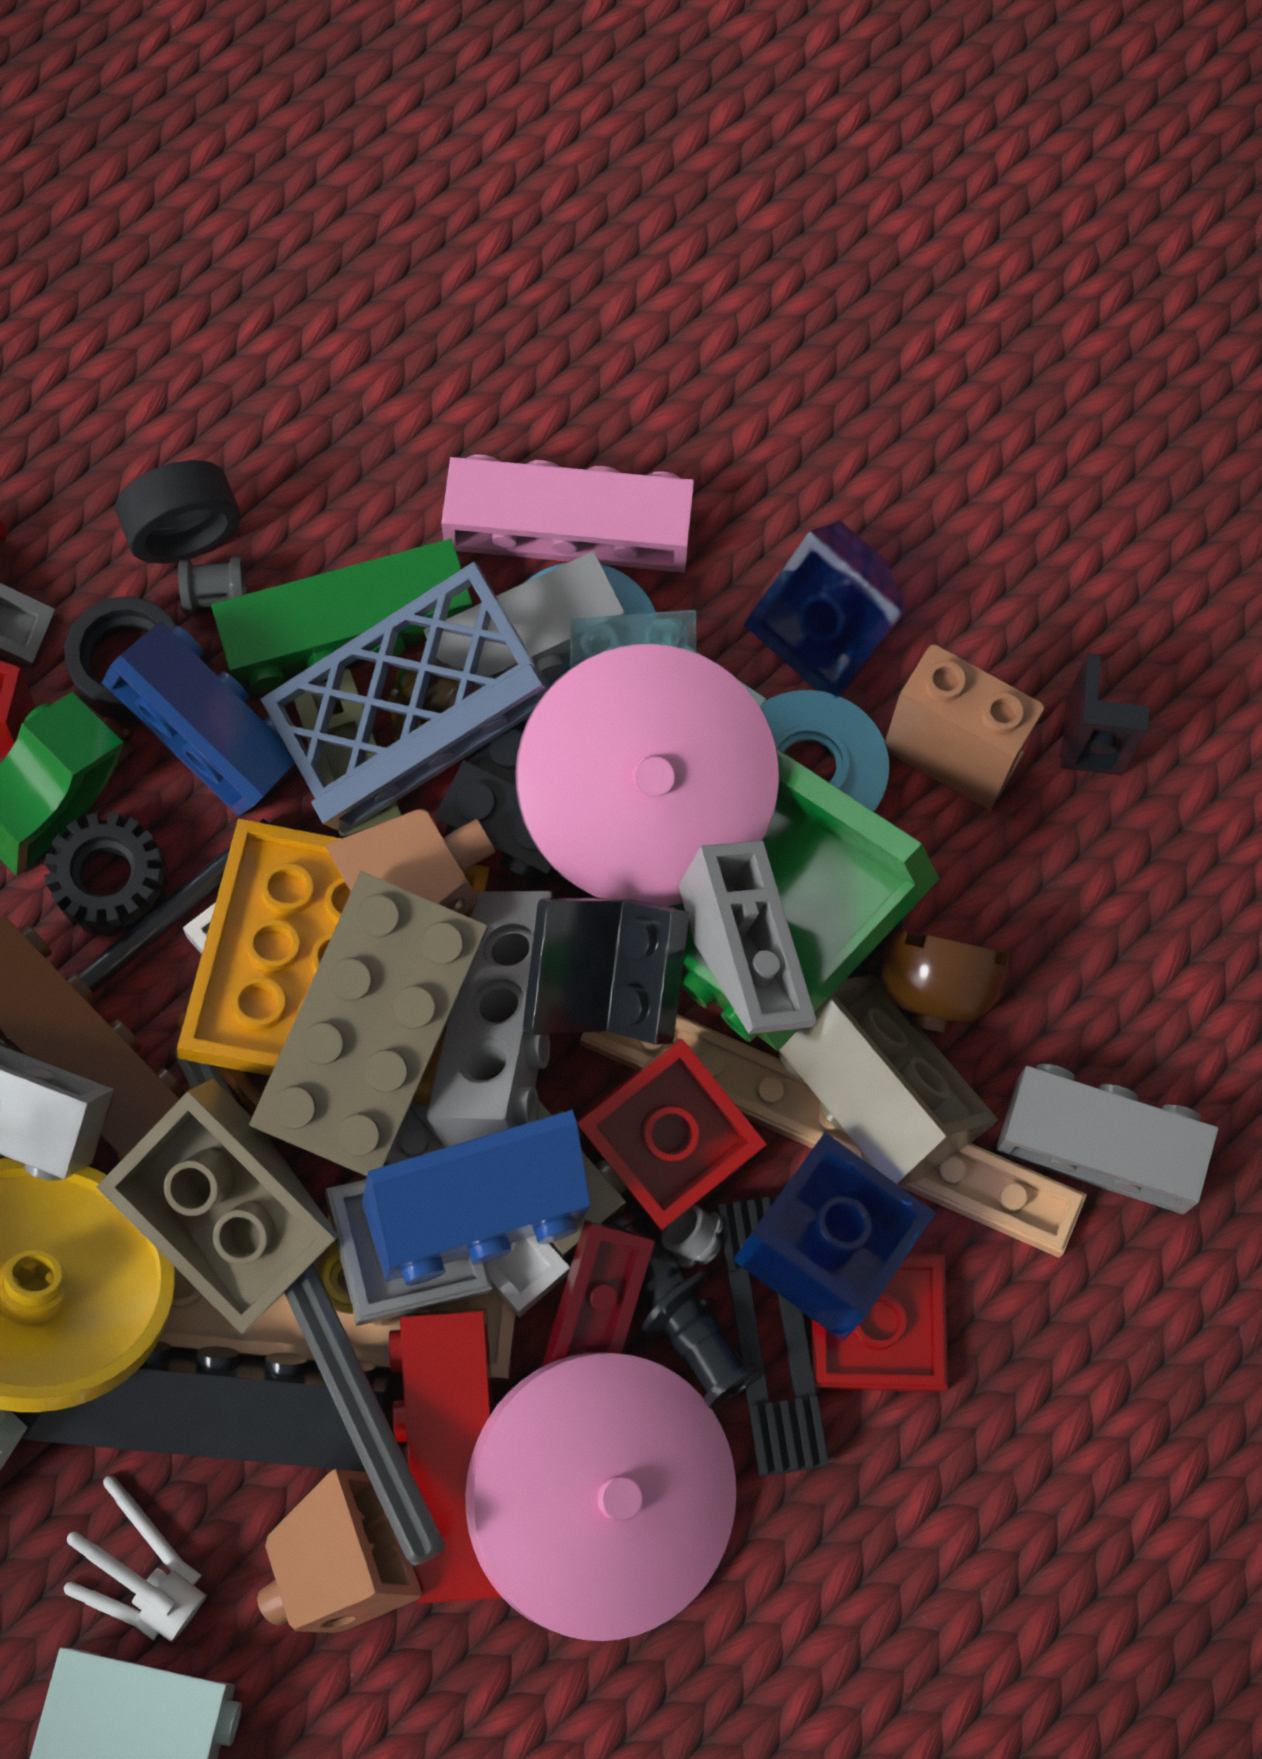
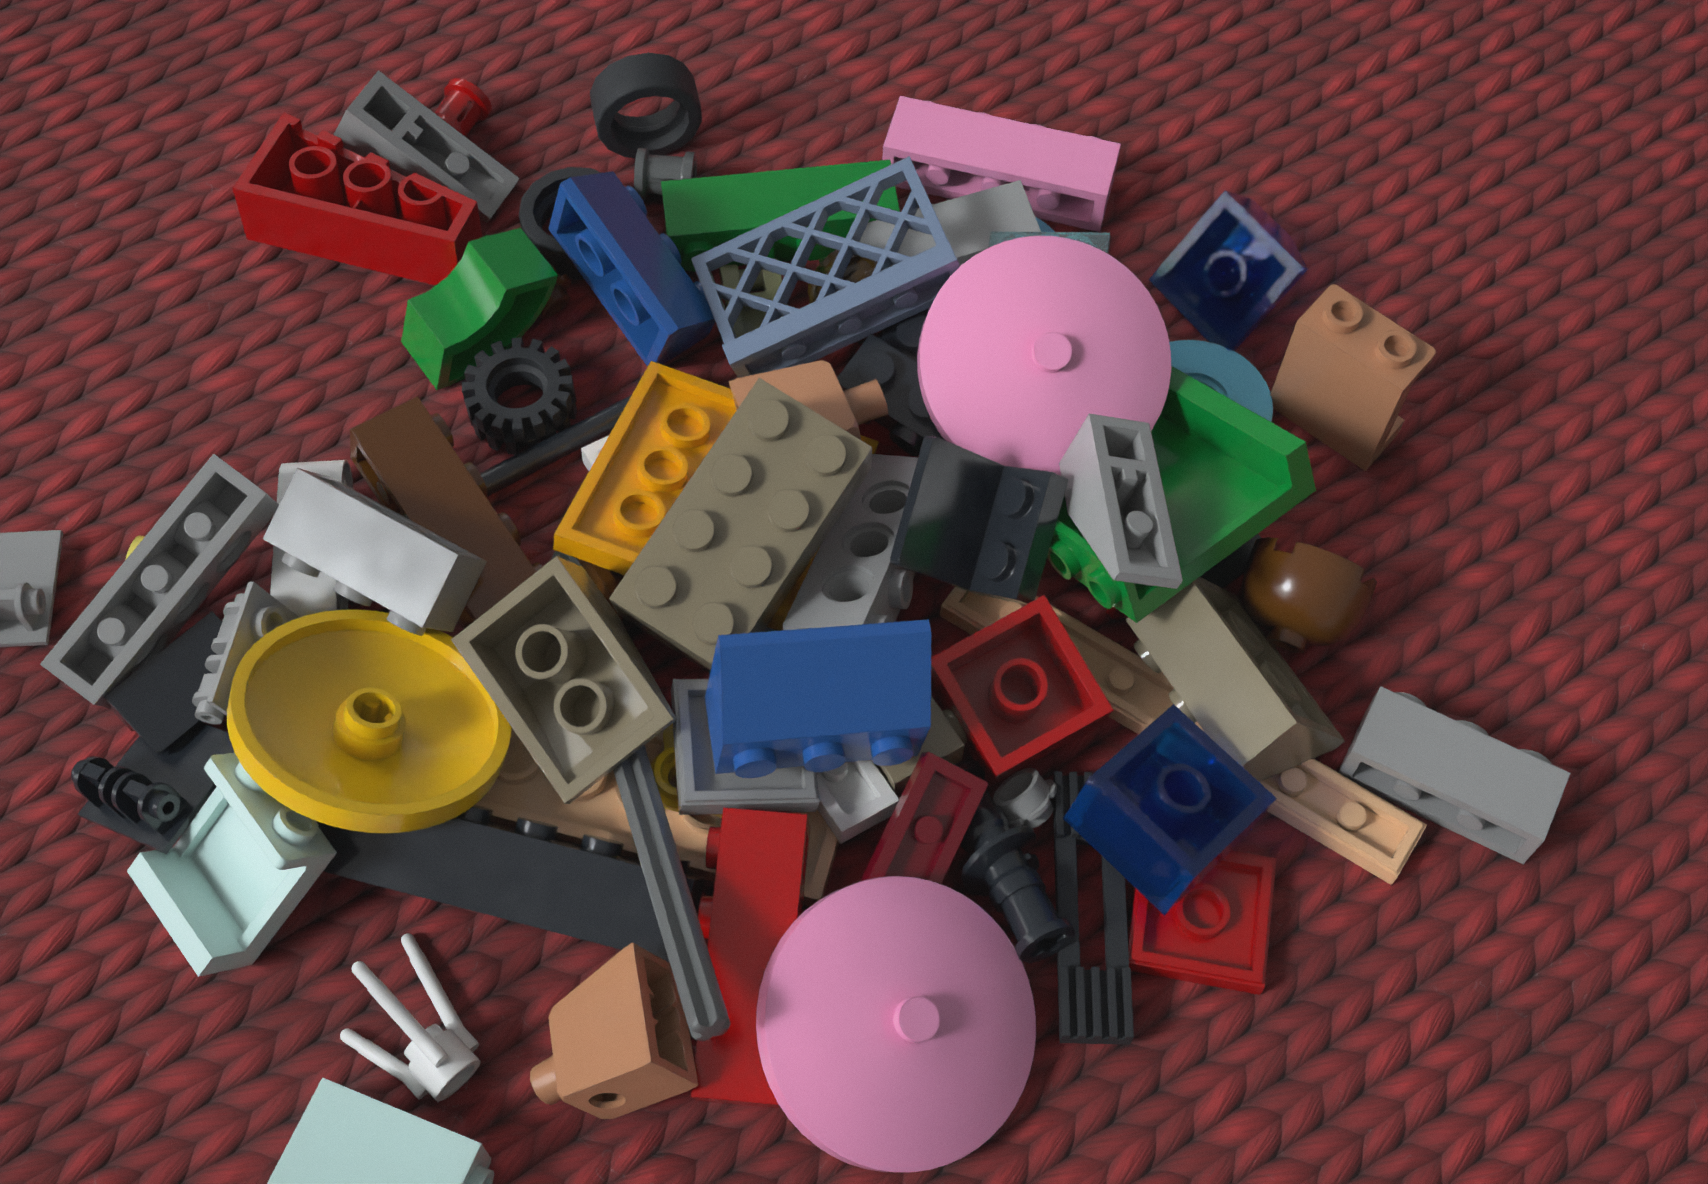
camera: 10 degrees right, 10 degrees down
black panel [1060,653,1150,776] -> none

